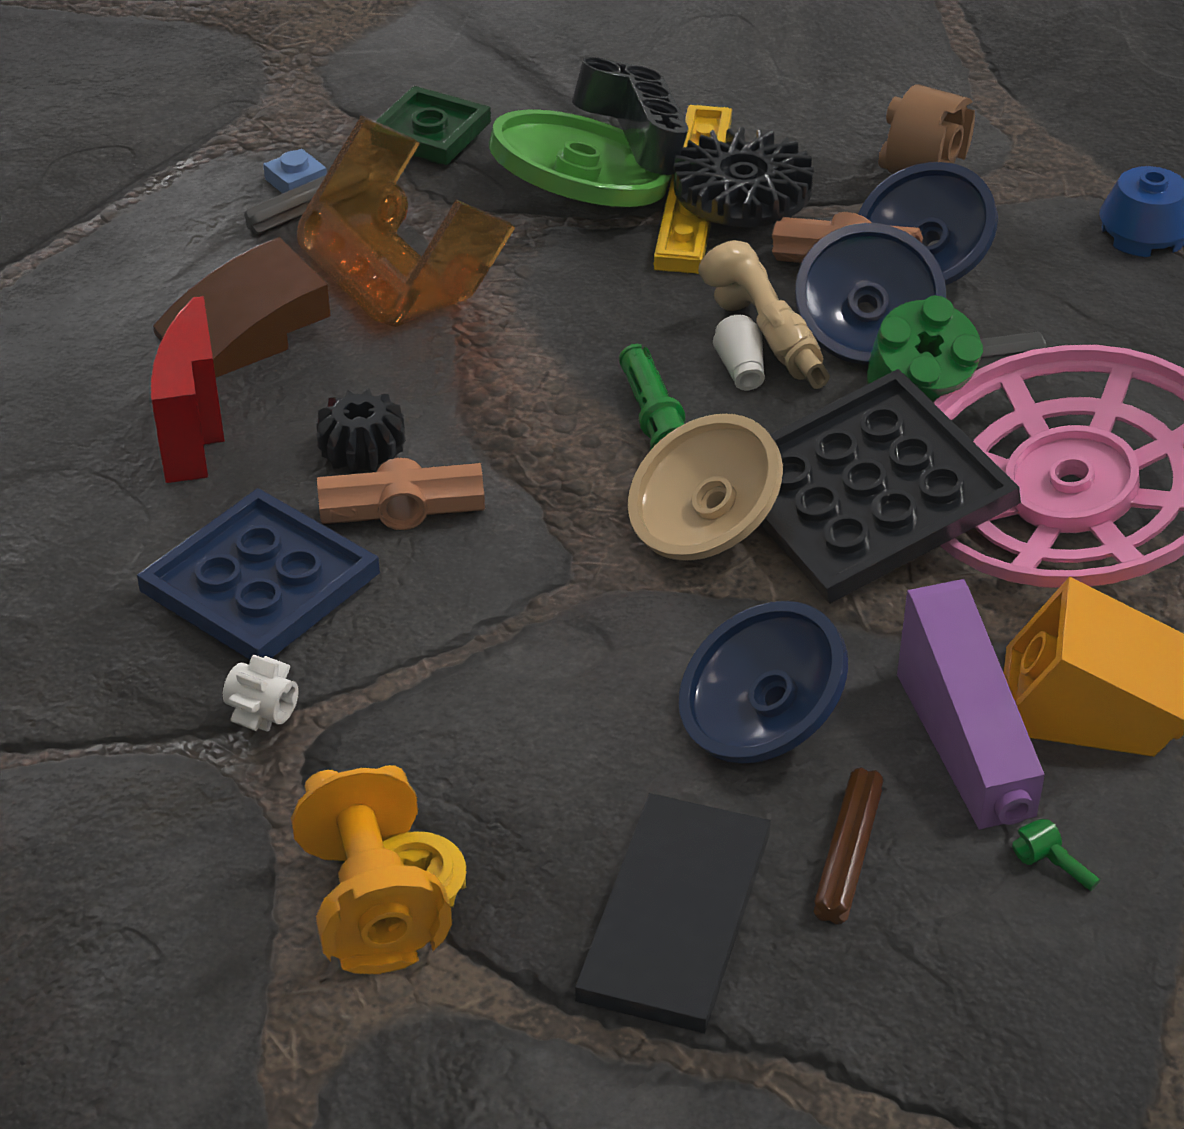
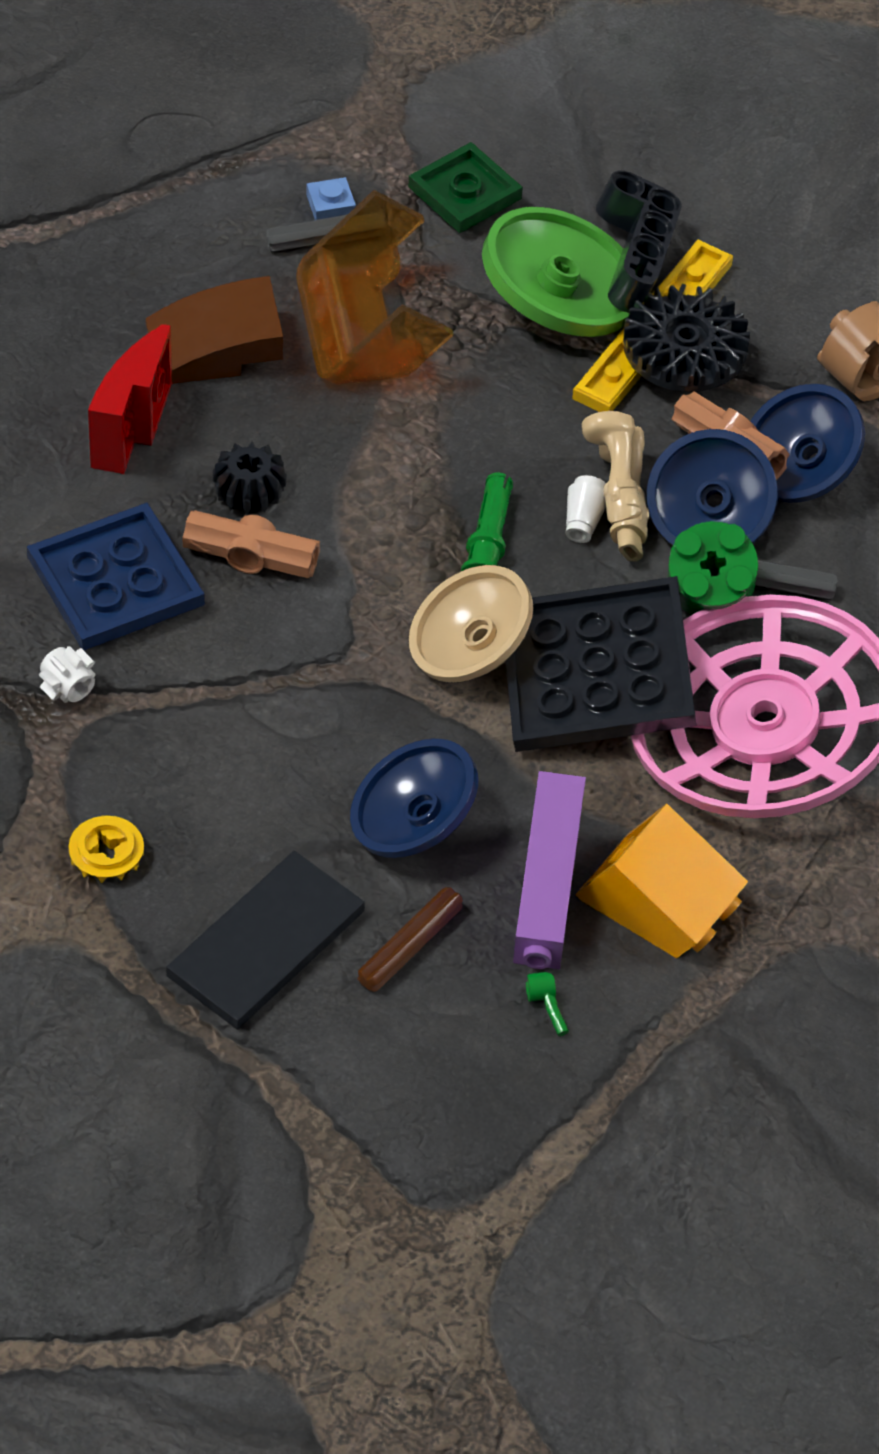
camera: 20 degrees right, 10 degrees up
light orange piece [291,765,452,974] -> none

